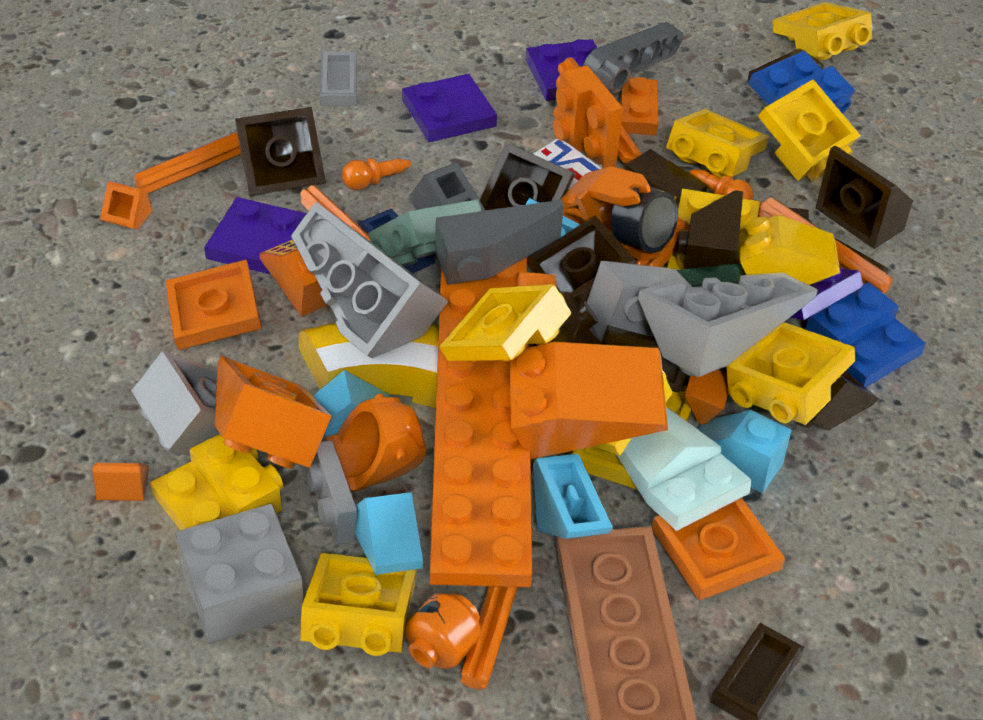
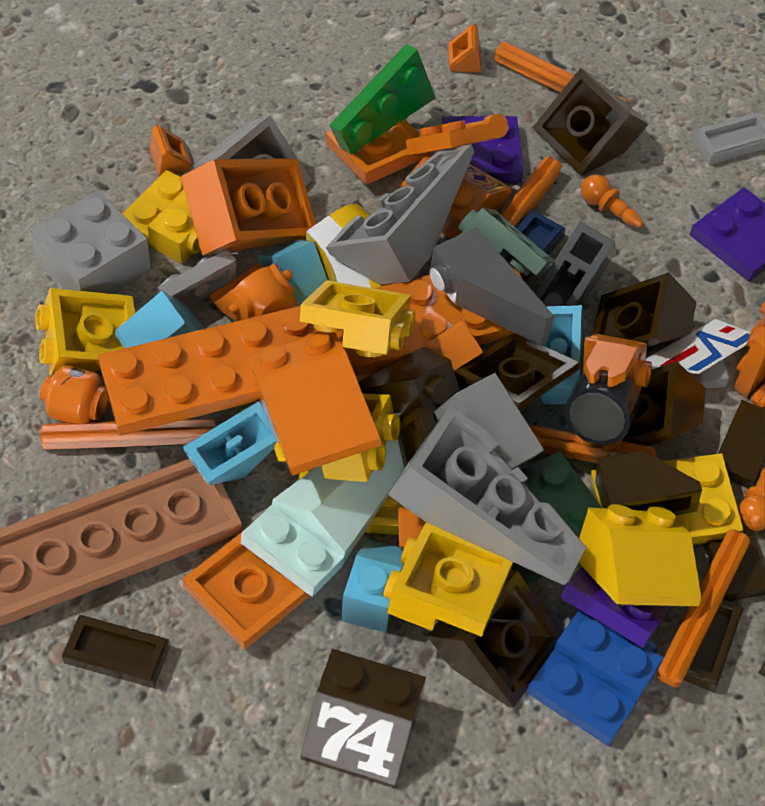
camera: 70 degrees right, 10 degrees up
none -> dark brown slope [300,648,426,789]
none -> green wing [329,43,436,155]
none -> orange plate [406,114,508,155]

